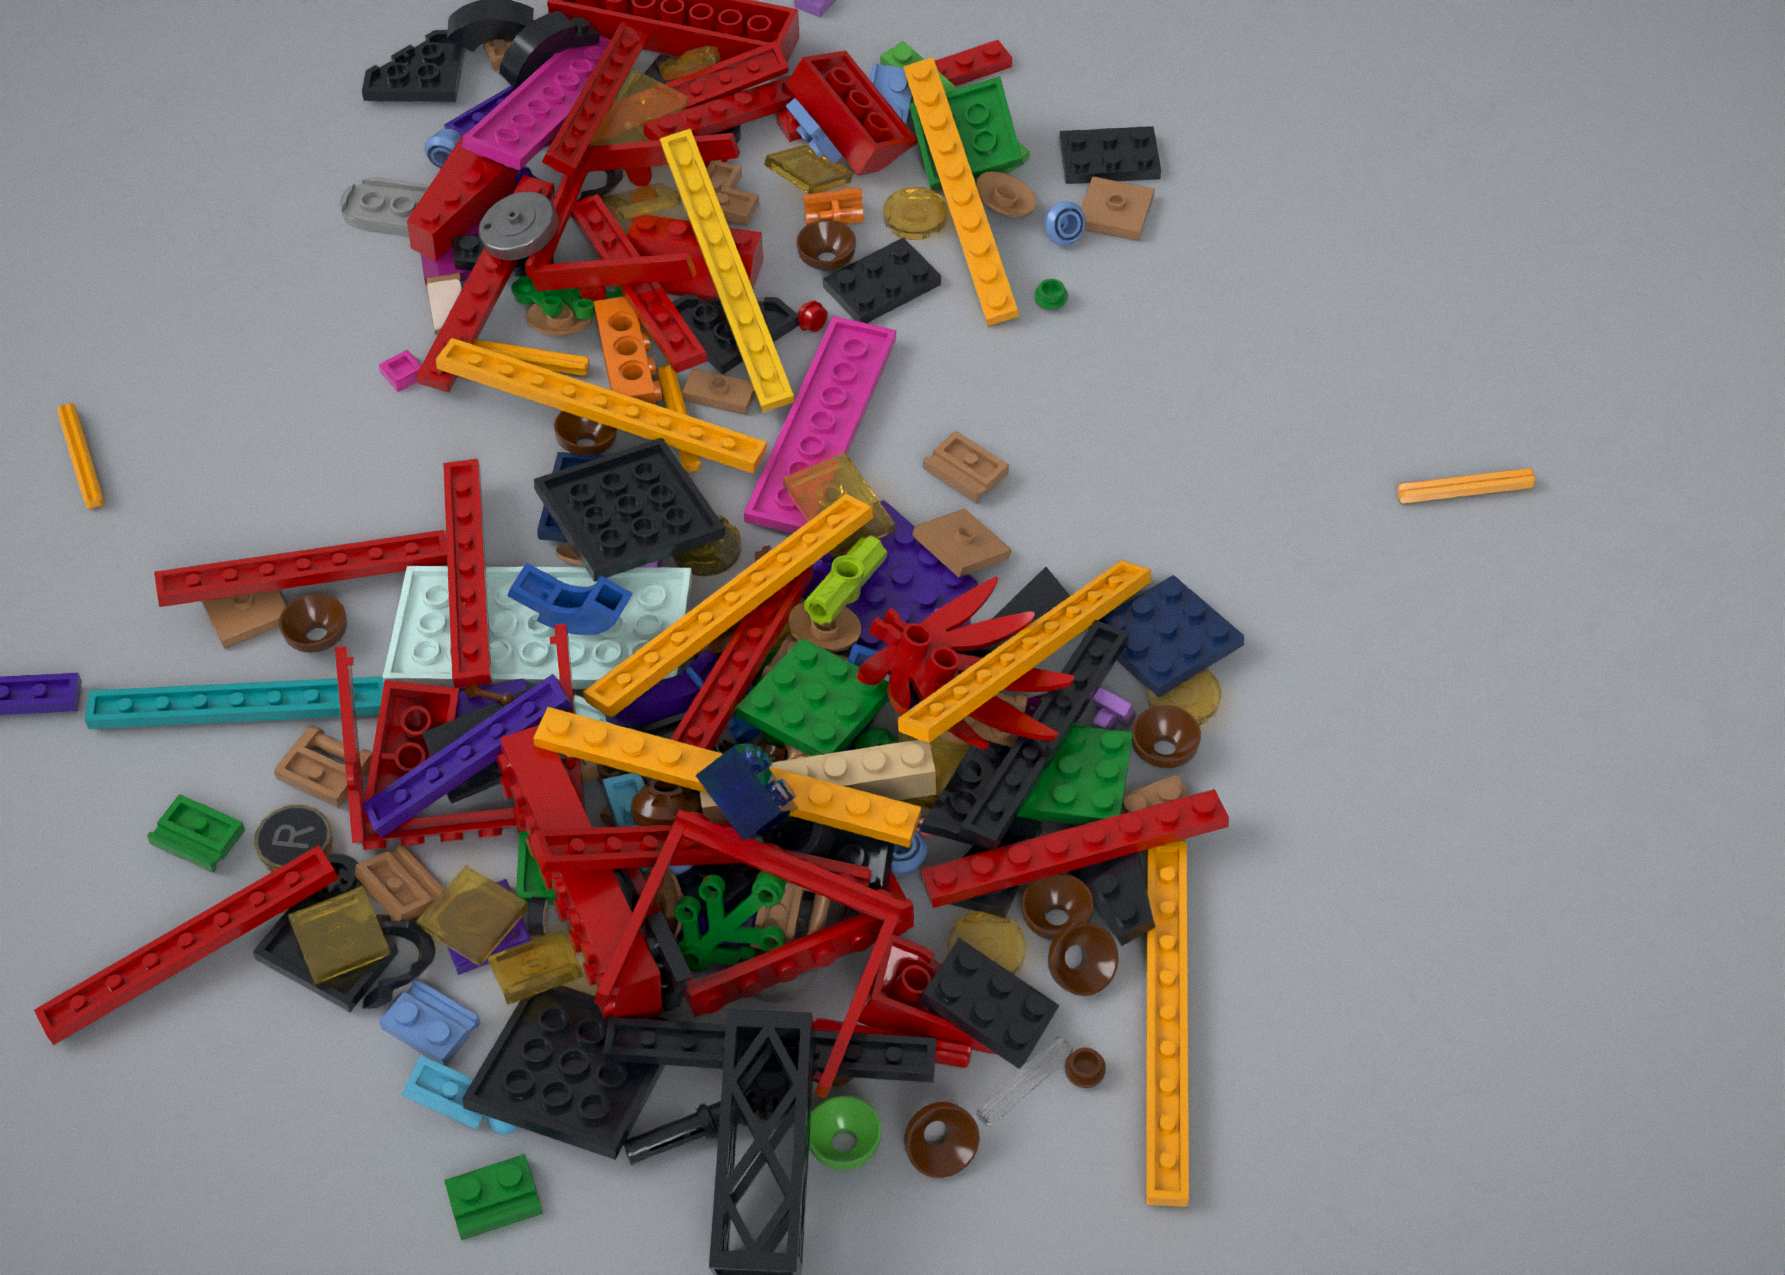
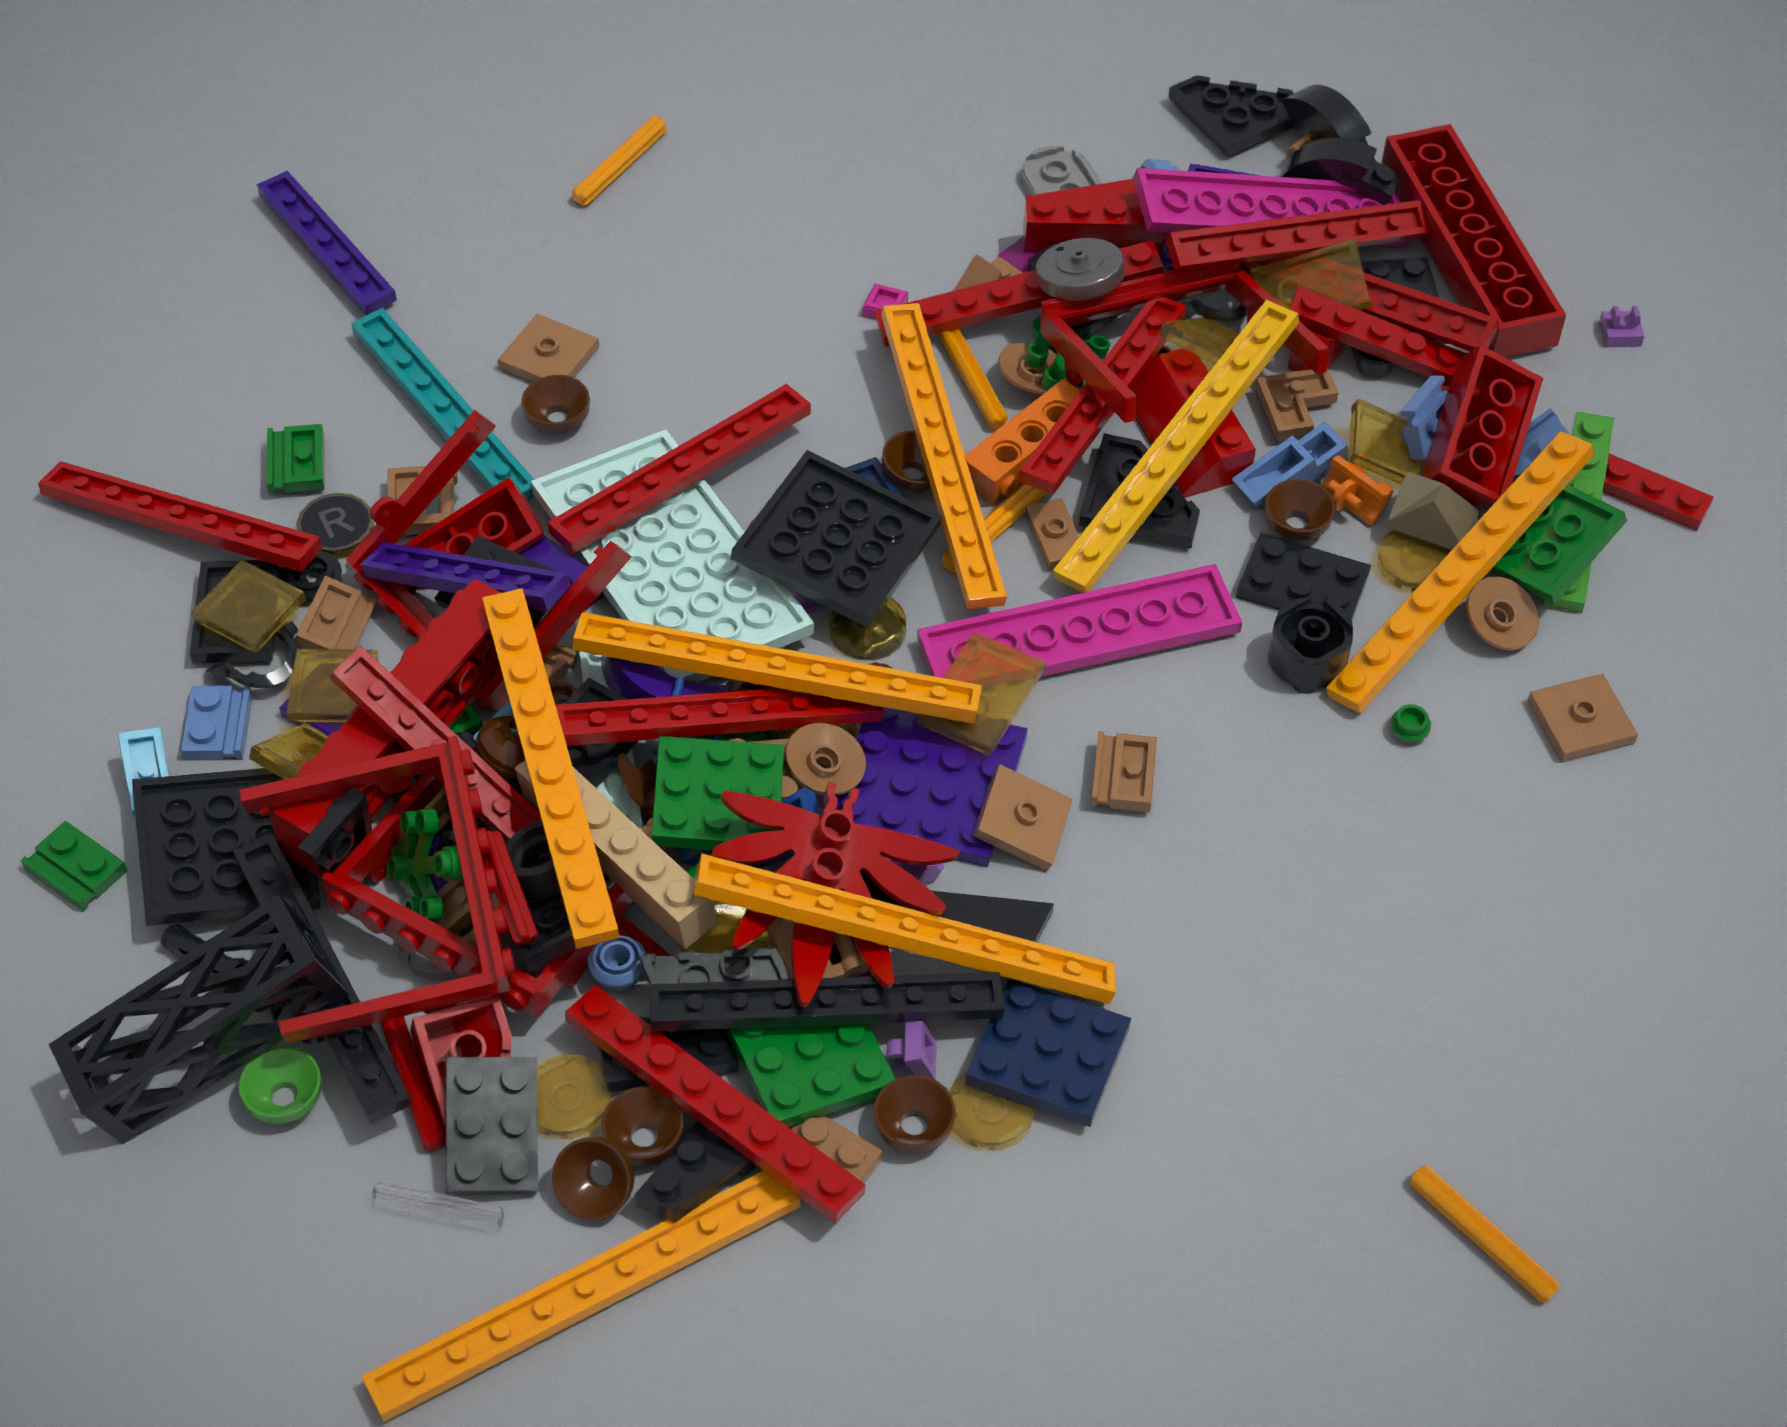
camera: 55 degrees right, 0 degrees up
red plate [154,530,447,607] -> none
reddish brown hinge [465,684,516,706] -> none
blue arch [507,562,633,635] -> none
clear yellow tile [659,46,721,80] -> none
clear blue brick [695,744,798,841] -> none
red plate [798,300,828,332] -> none
lime piece [804,535,887,625] -> none
reddish brown piece [904,1102,980,1178] -> none
medium blue cone [1043,201,1086,246] -> none
black plate [1059,126,1161,184] -> none
reddish brown plate [1065,1047,1106,1088] -> none
none -> medium blue slope [1232,421,1351,507]
none -> black brick [1268,598,1353,693]
none -> dark tan slope [1386,471,1480,549]

